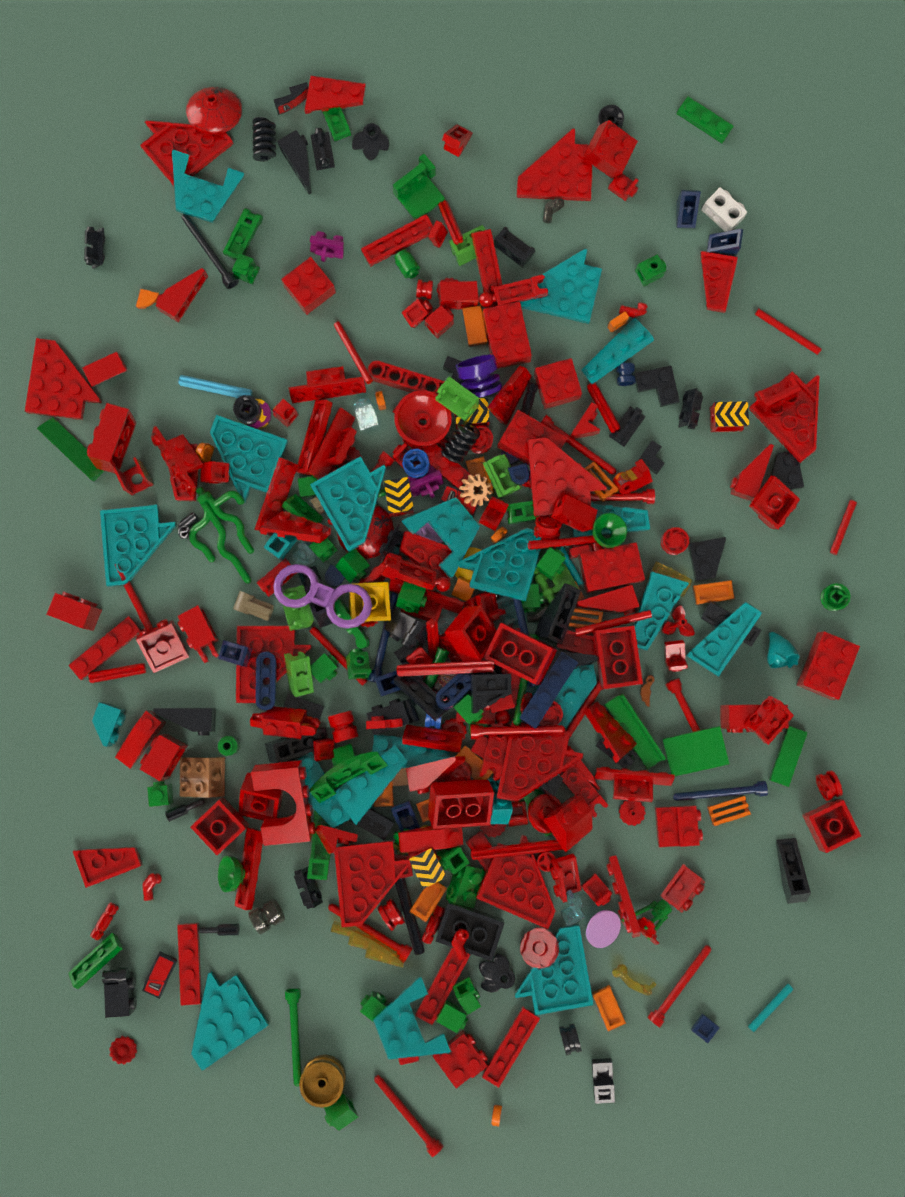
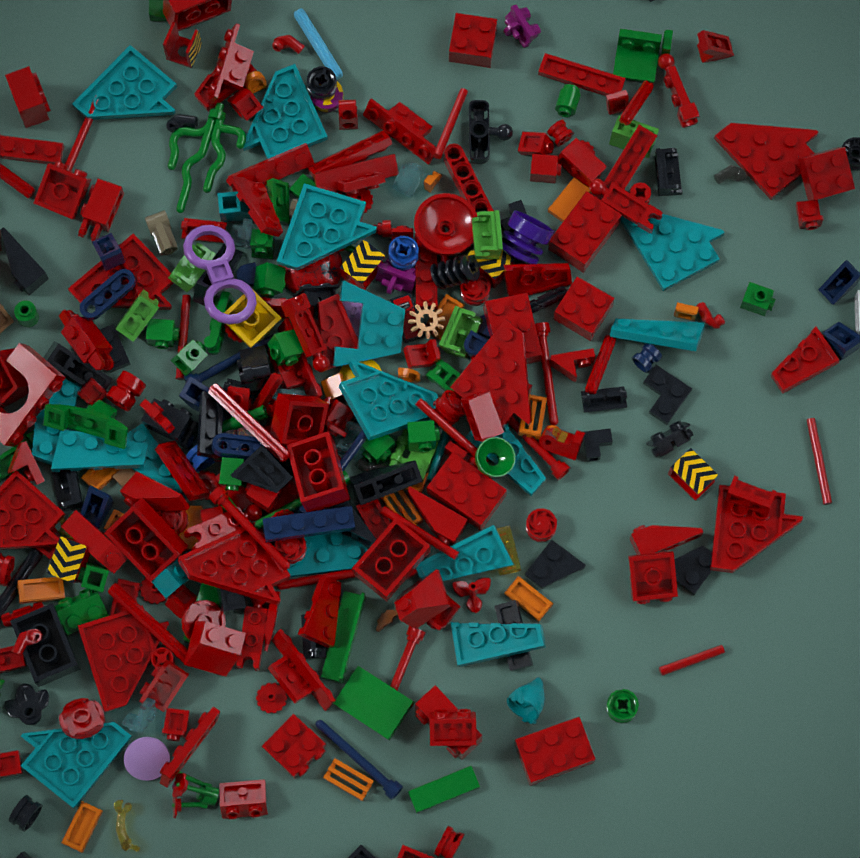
camera: 50 degrees right, 10 degrees down
none -> red arm [272,35,305,54]
none -> red slope [394,569,451,629]
none -> black piece [469,100,513,164]
none -> red wheel [630,182,651,204]
none -> red plate [658,53,700,128]

